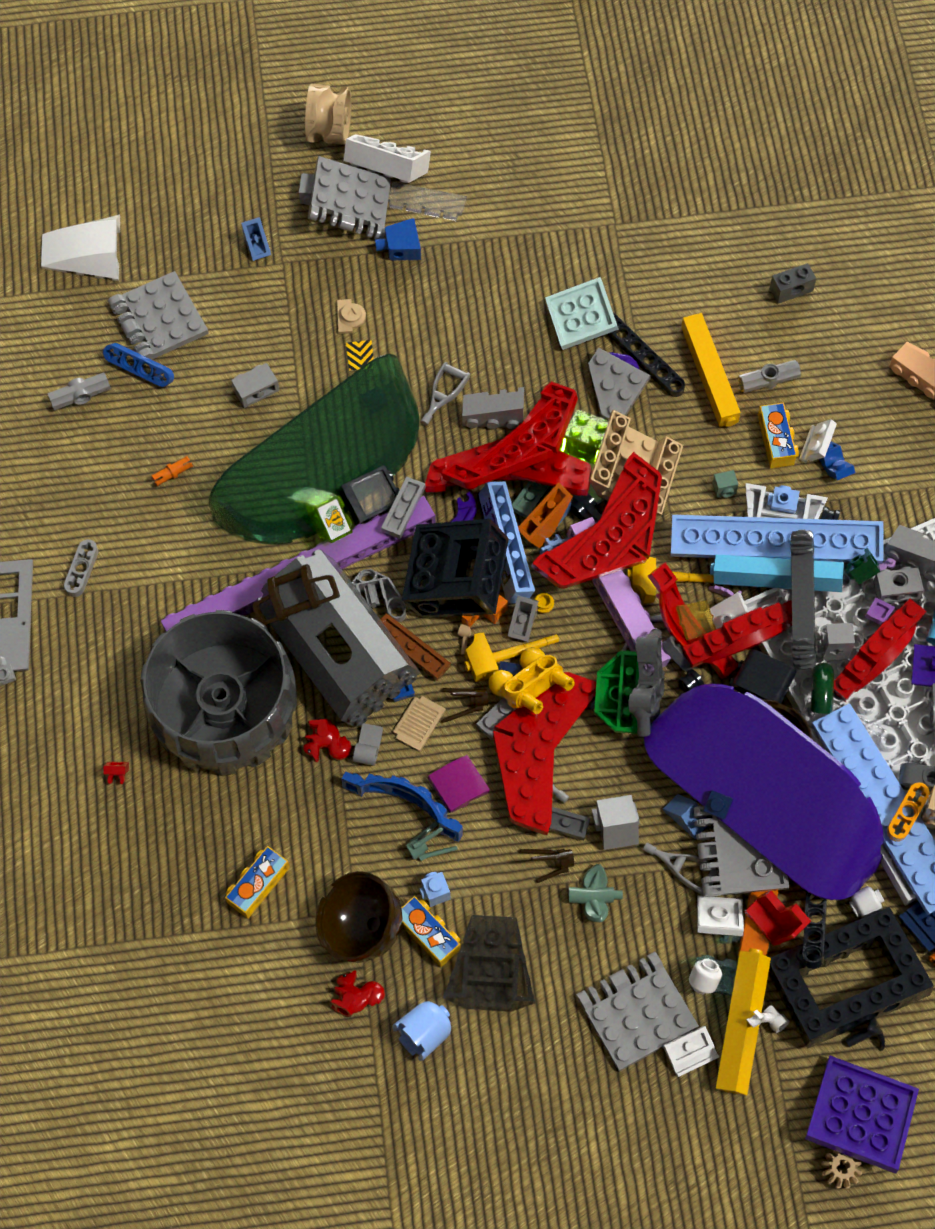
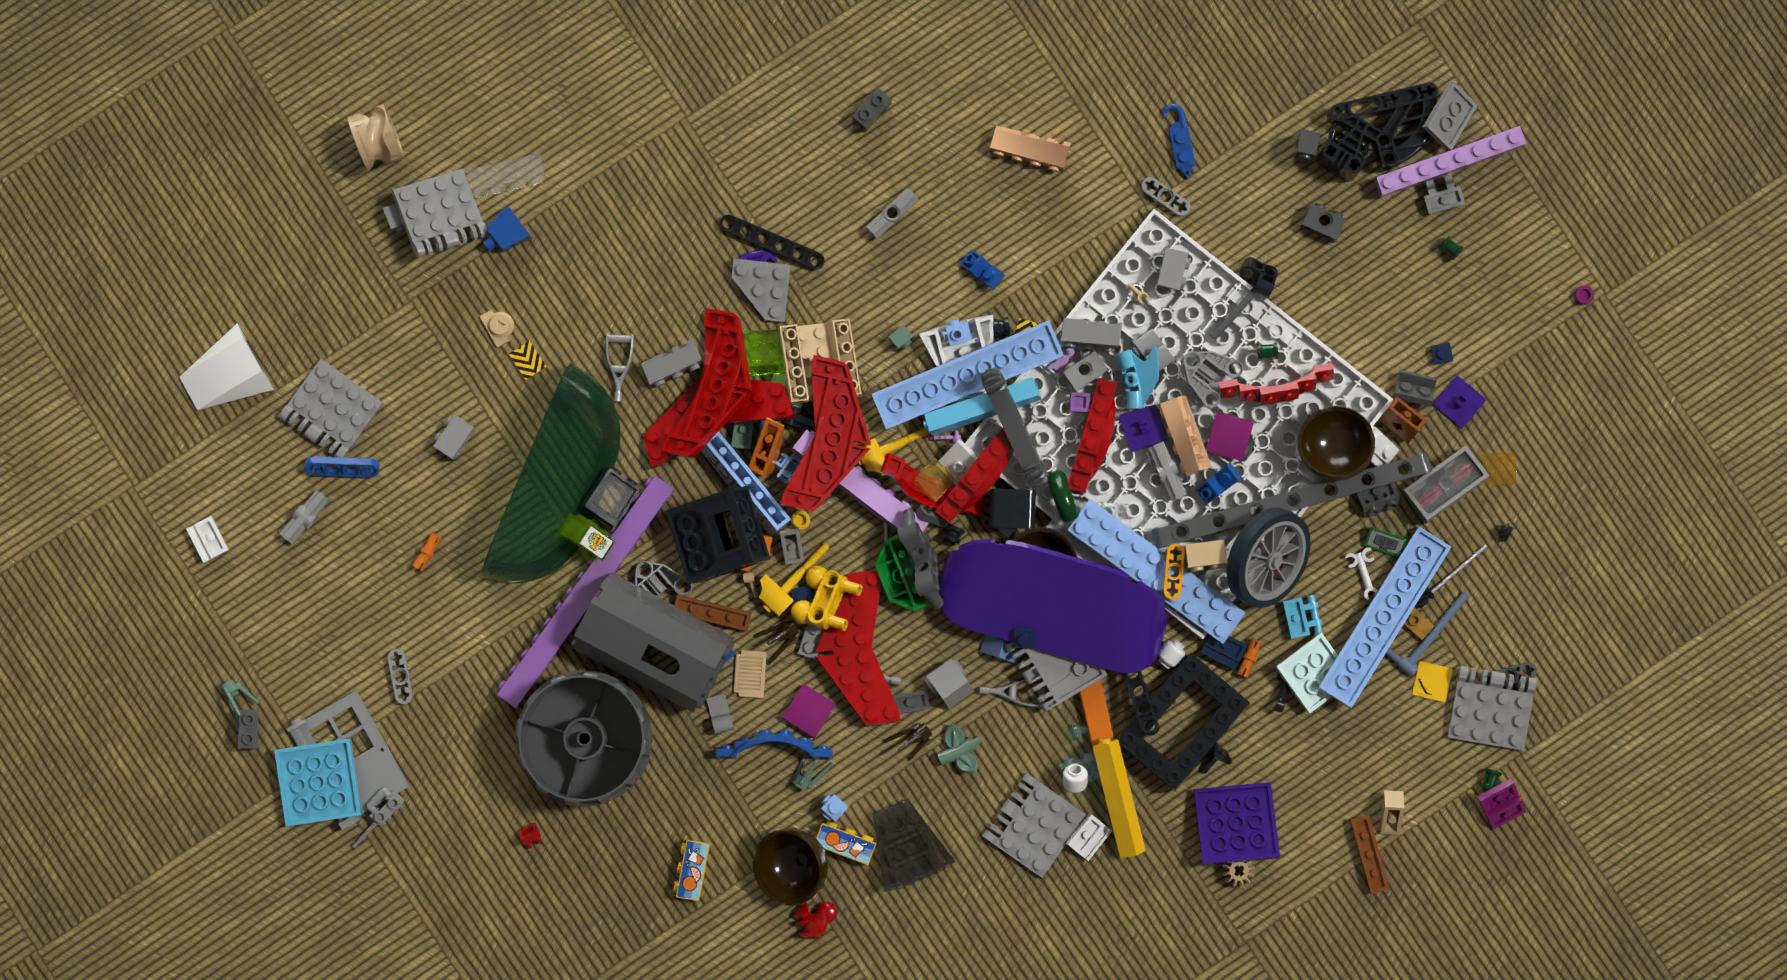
camera: 30 degrees left, 20 degrees up
medium blue slope [241,217,271,261] -> none
dark brown bar [253,564,340,625] -> none
red animal [303,719,352,762] -> none
white wedge [344,134,431,183] -> none
light grey plate [381,477,426,539] -> none
light blue cylinder [393,1001,451,1061] -> none
dark purple piece [451,492,477,522] -> none
light aqua plate [545,277,618,350] -> none
yellow brick [681,313,741,427] -> none
white plate [697,896,744,936] -> none
red panel [745,890,811,946] -> none
white brick [746,1005,790,1033] -> none
brick [758,403,799,469] -> none
white plate [799,419,837,463] -> none
light grey brick [817,623,855,661] -> none
dark green brick [845,548,881,585] -> none

